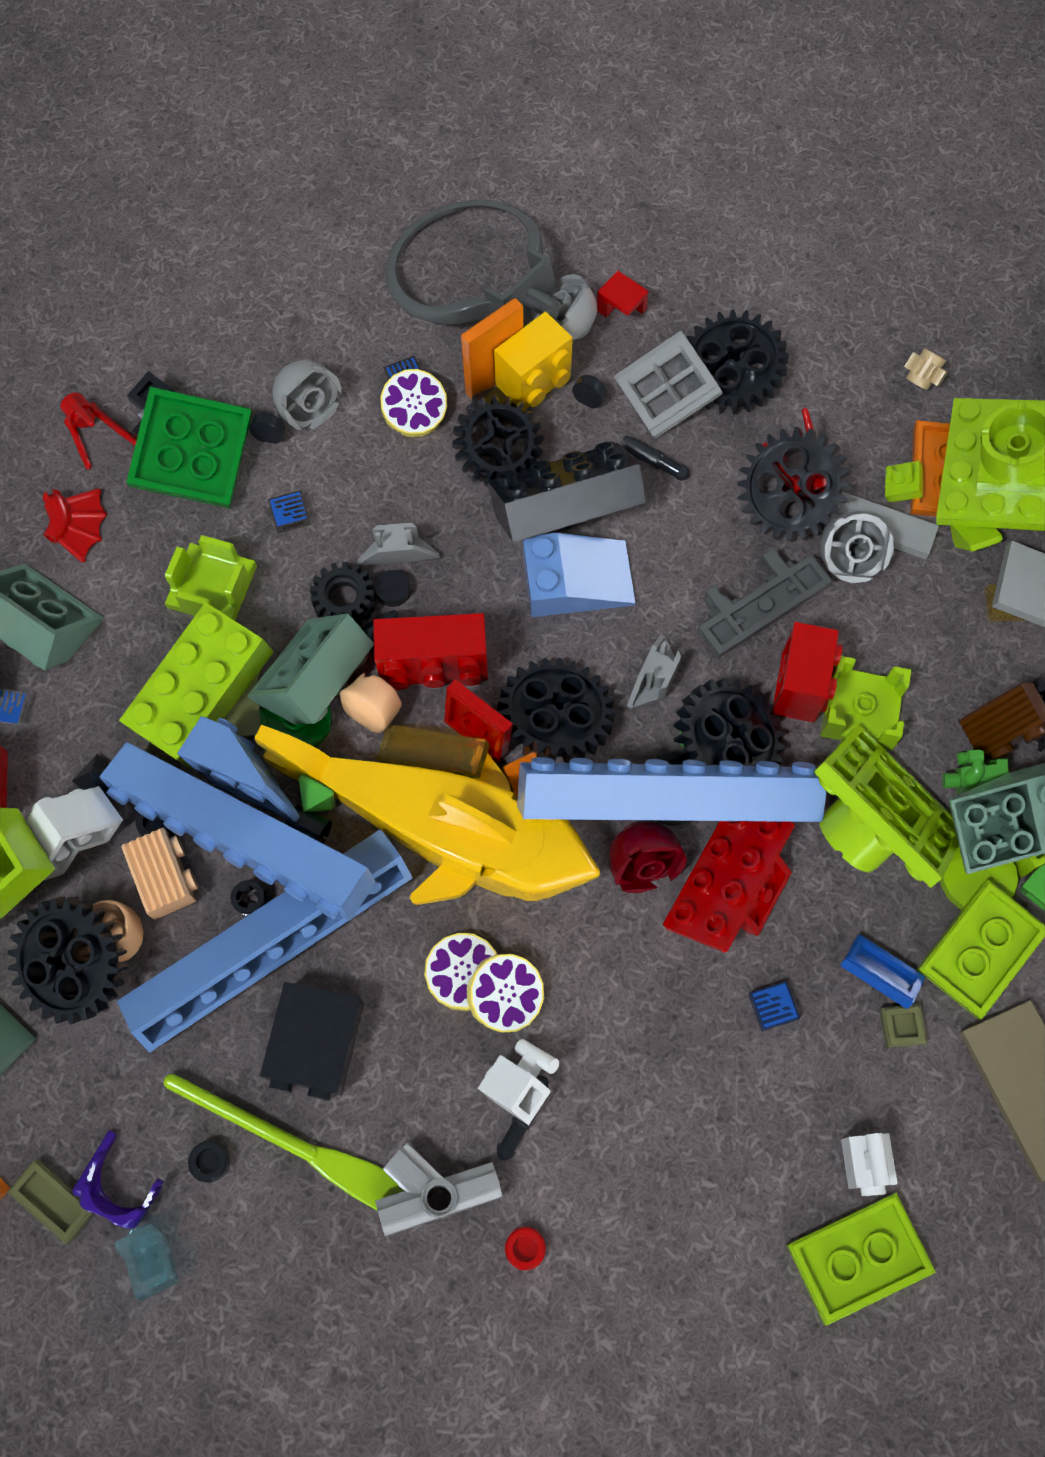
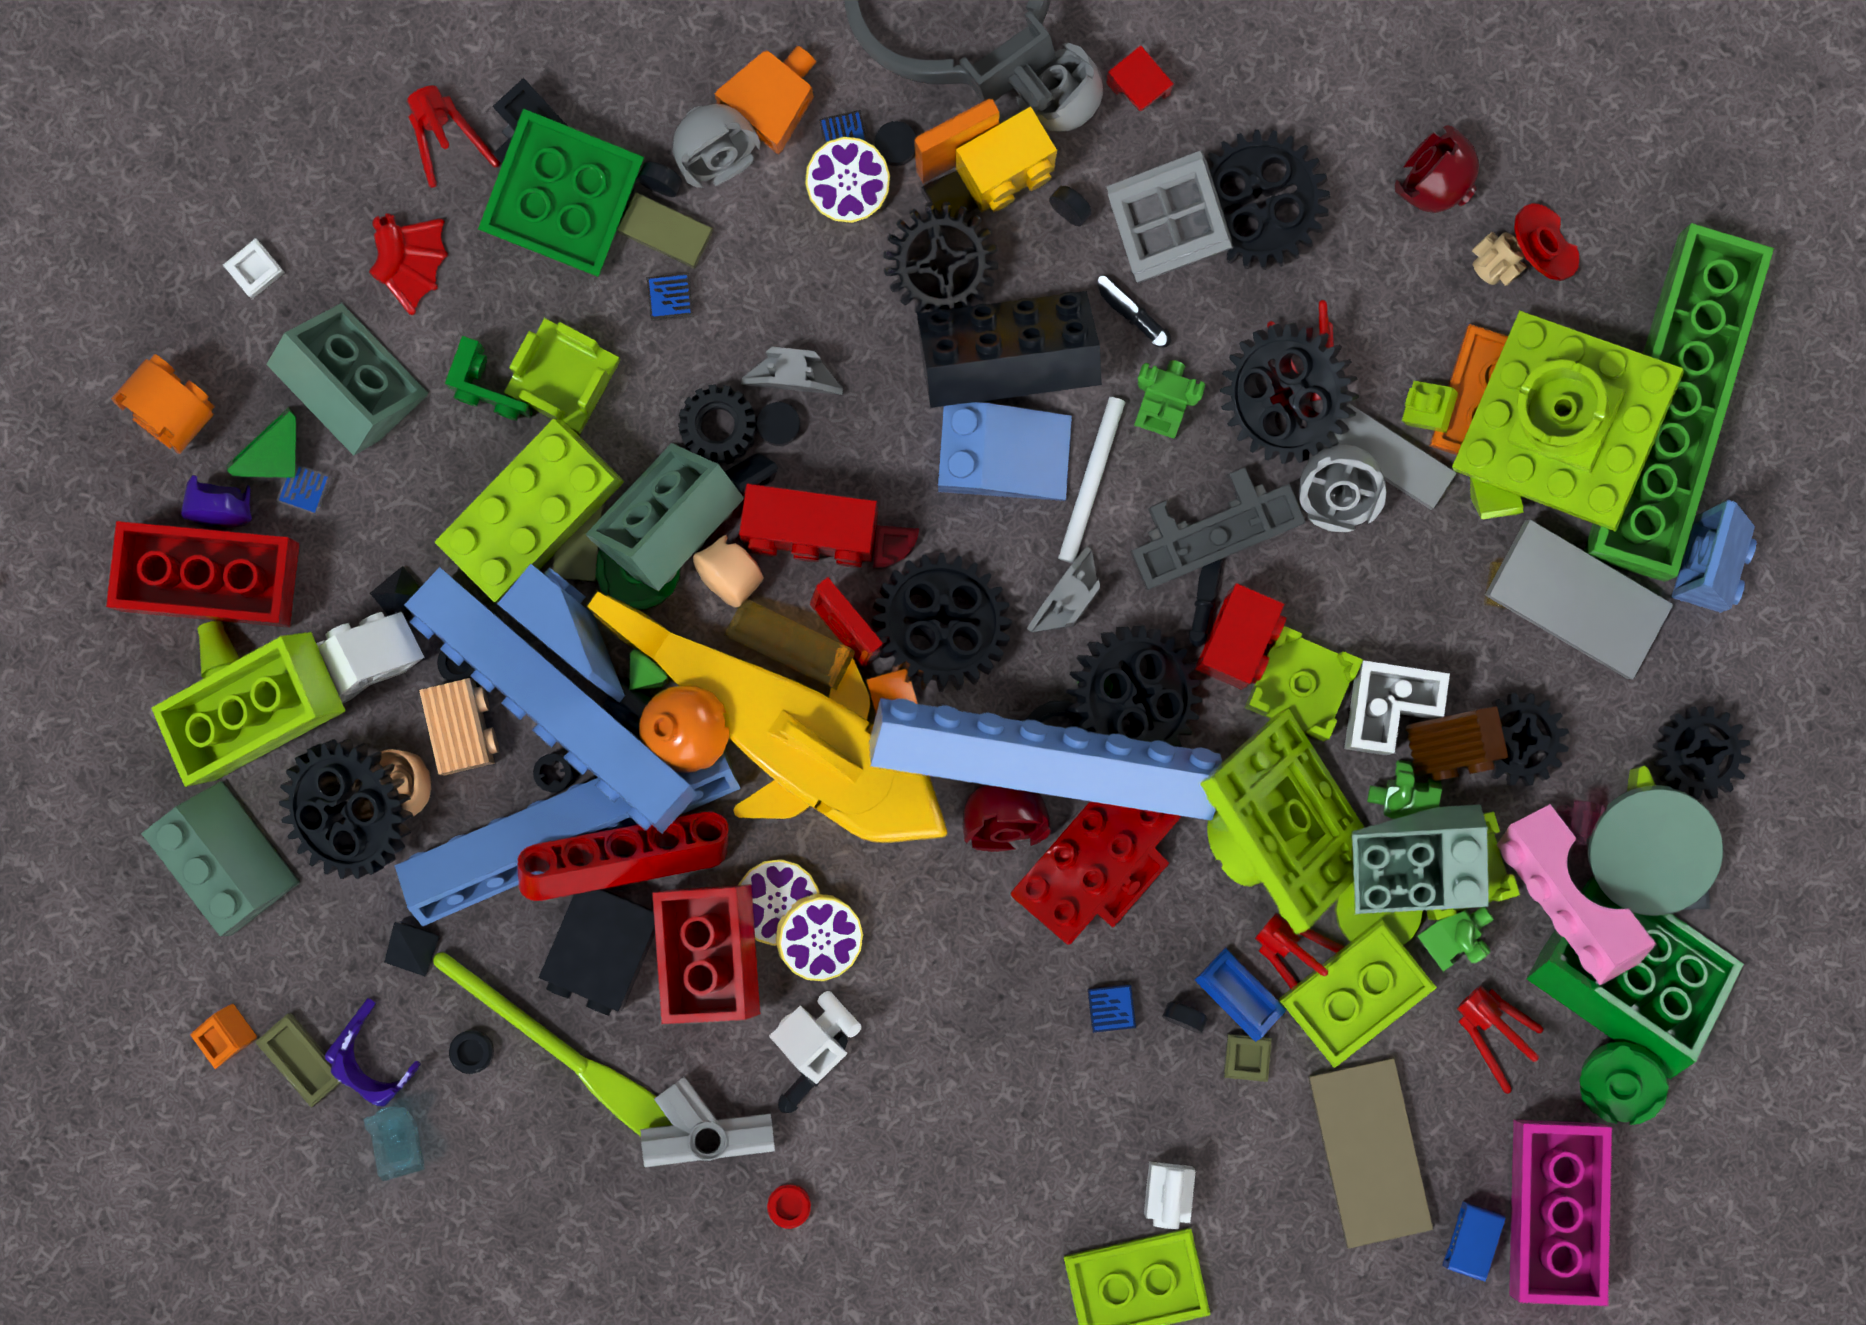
camera: 15 degrees right, 15 degrees up
none -> black slope [384,922,440,977]
none -> green bracket [445,336,534,421]
none -> red beam [518,812,729,901]
none -> olive tile [617,193,713,269]
none -> orange cylinder [639,686,729,773]
none -> red brick [652,884,761,1024]
none -> orange torso [714,46,816,155]
none -> dark red tile [873,525,919,569]
none -> black tile [875,121,916,166]
none -> white bar [1058,397,1125,563]
none -> bright green piece [1134,360,1205,439]
none -> black tile [1162,1001,1208,1034]
none -> black piece [1189,558,1224,647]
none -> red plant [1255,912,1344,989]
none -> white brick [1344,661,1450,756]
none -> dark red cylinder [1395,125,1479,213]
none -> red dish [1514,203,1580,281]

